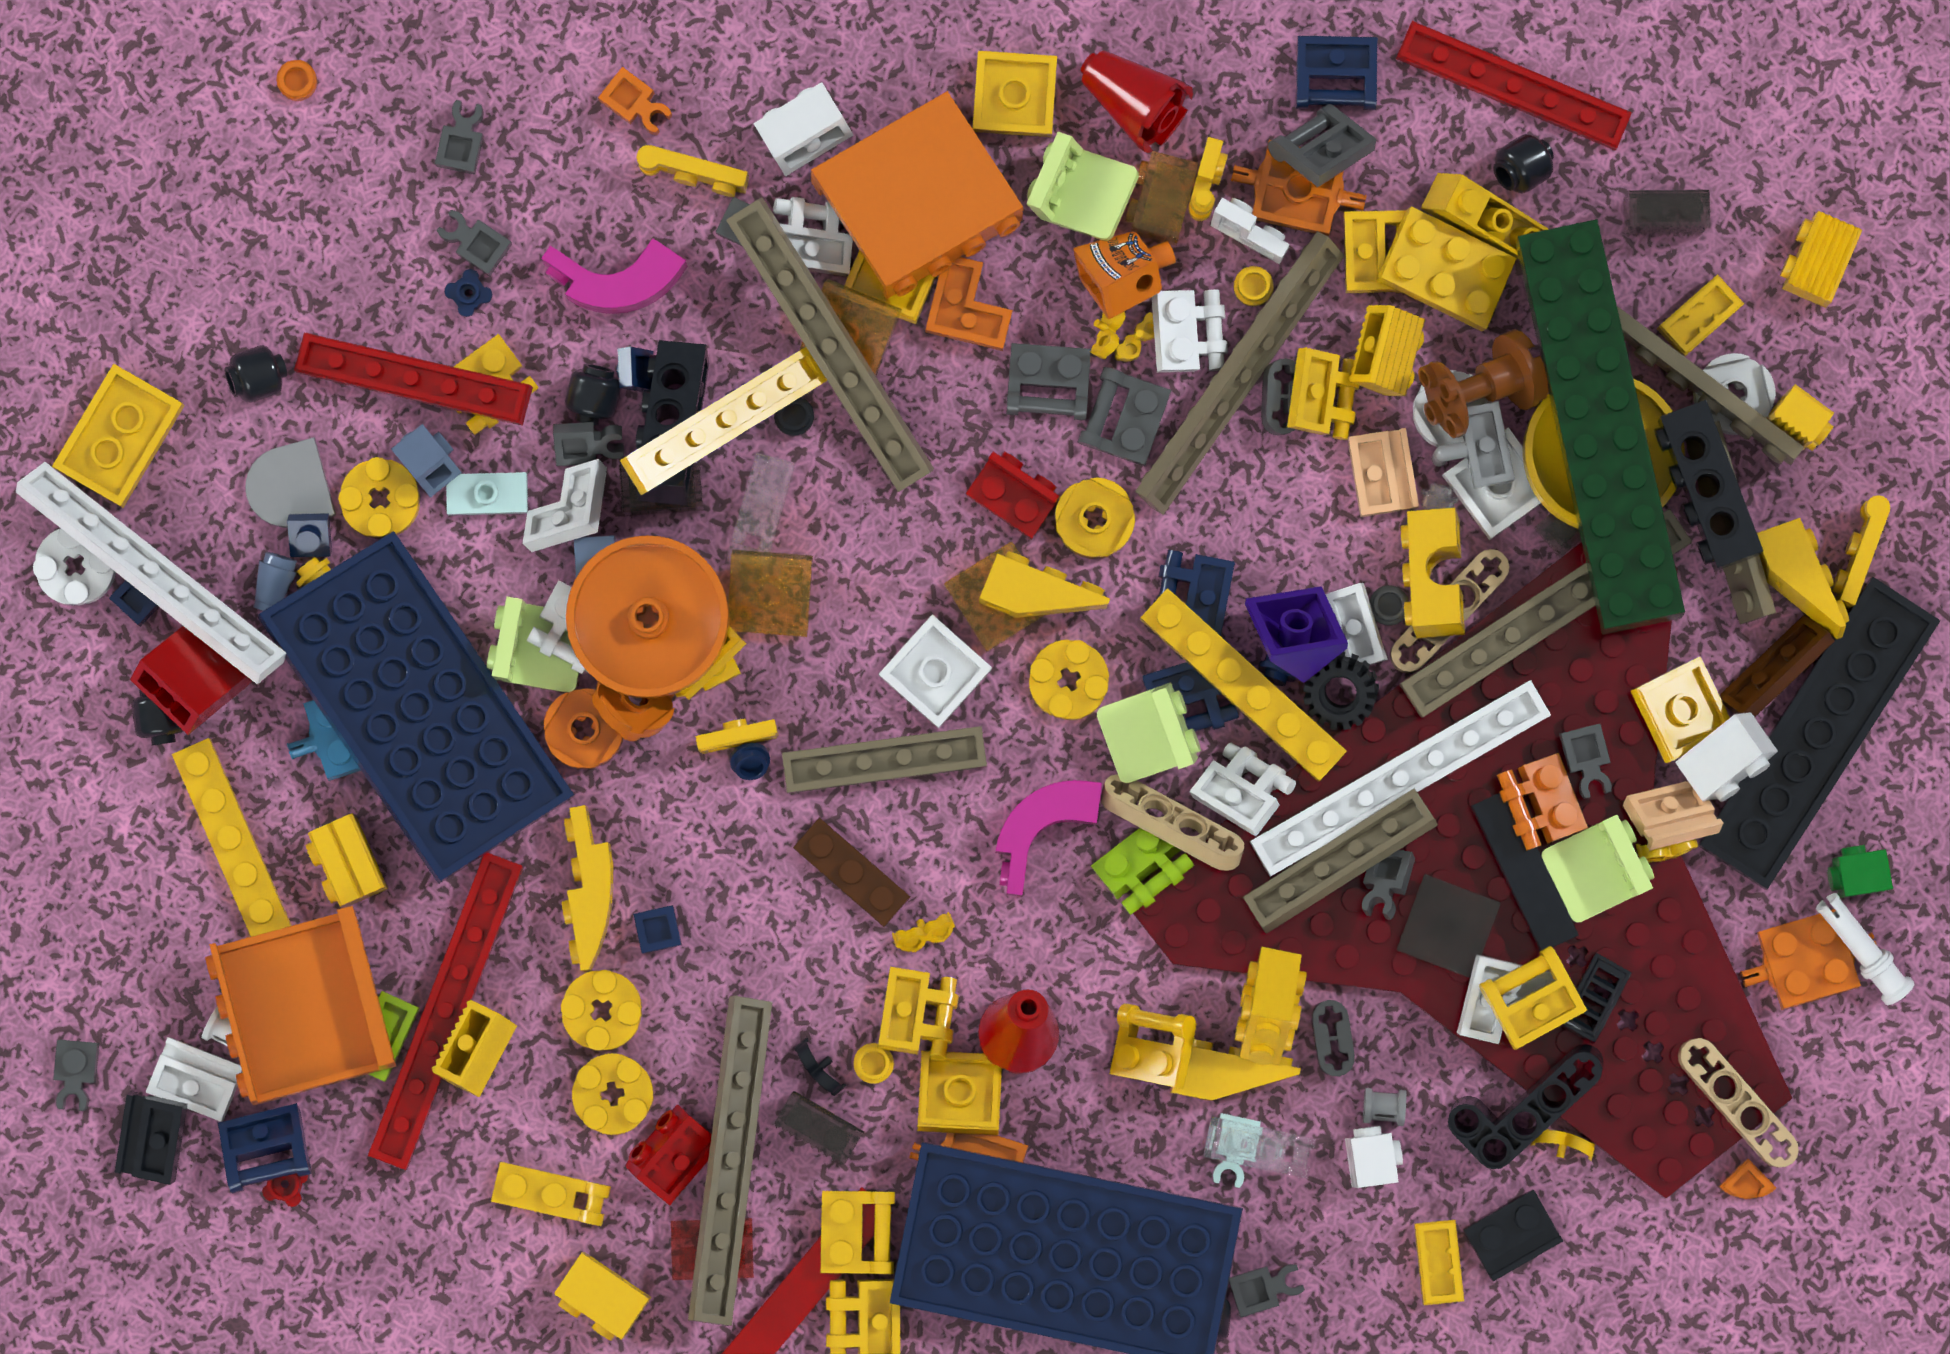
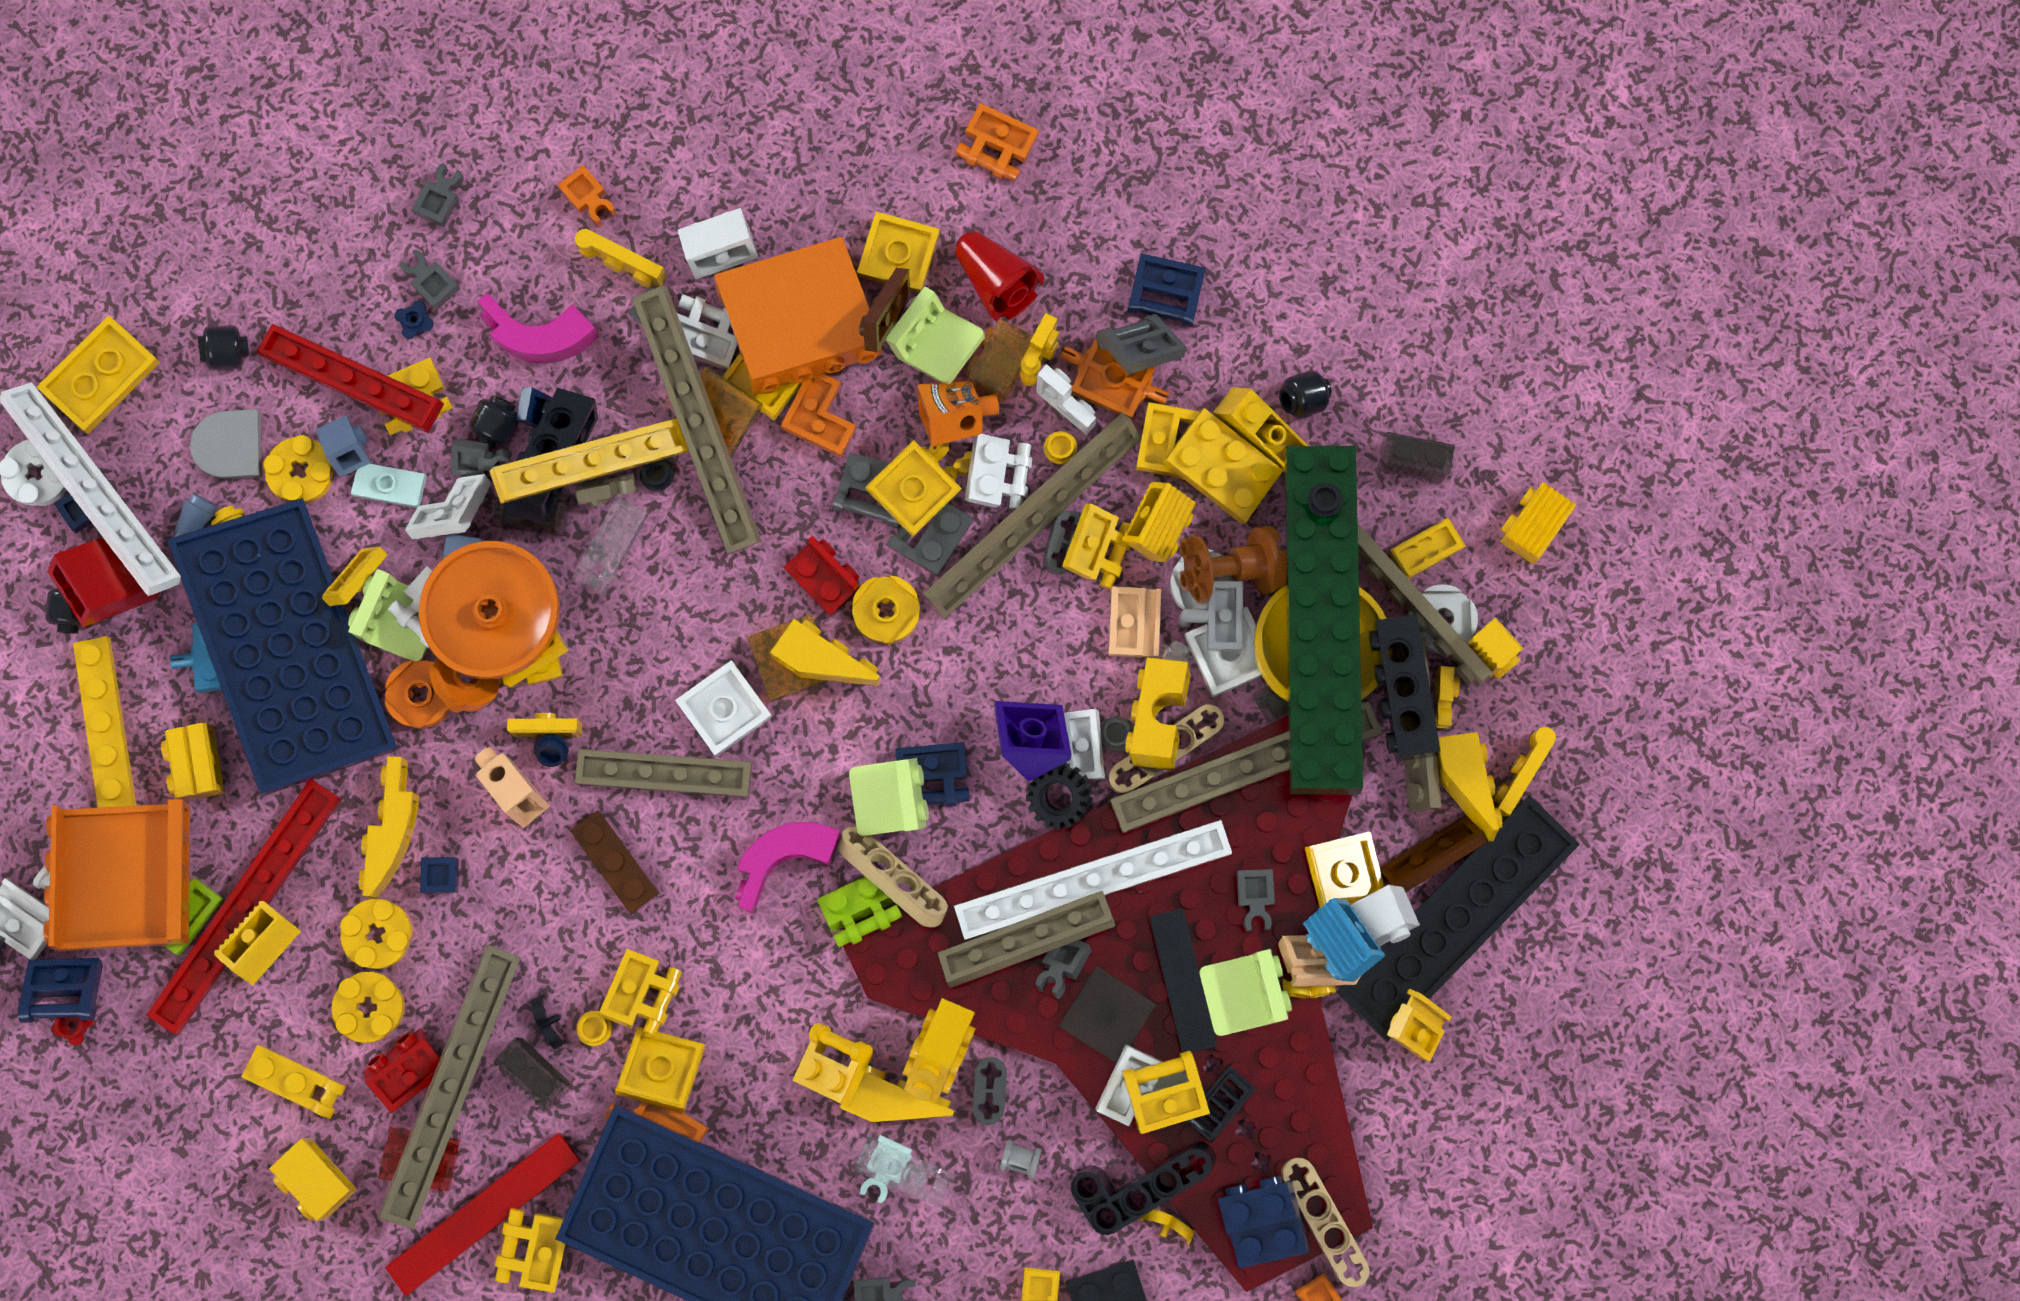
camera: 10 degrees right, 5 degrees down
orange tile [276,60,318,101] -> none
dark blue plate [287,513,332,557] -> none
clear yellow plate [728,549,813,637] -> none
yellow plate [821,1191,895,1274] -> none
yellow piece [892,912,955,952] -> none
red cone [978,989,1059,1074] -> none
yellow plate [1029,640,1109,720] -> none
yellow plate [1140,588,1347,782] -> none
dark blue plate [1153,550,1235,636] -> none
white plate [1189,742,1296,837] -> none
dark blue plate [1258,654,1296,686] -> none
white brick [1345,1126,1403,1188] -> none
red tile [1396,21,1632,151] -> none
orange plate [1497,753,1588,851] -> none
orange plate [1740,909,1877,1010] -> none
white pin [1816,893,1914,1005] -> none
green brick [1827,845,1893,898] -> none
none -> yellow plate [322,547,388,606]
none -> light nougat torso [475,747,550,828]
none -> dark tan plate [575,473,637,506]
none -> reddish brown plate [859,267,911,352]
none -> yellow plate [865,440,962,537]
none -> dark blue plate [1218,1176,1310,1269]
none -> dark azure brick [1303,898,1385,982]
none -> black plate [1307,483,1343,518]
none -> yellow plate [1387,989,1452,1062]
none -> yellow plate [1434,666,1460,729]

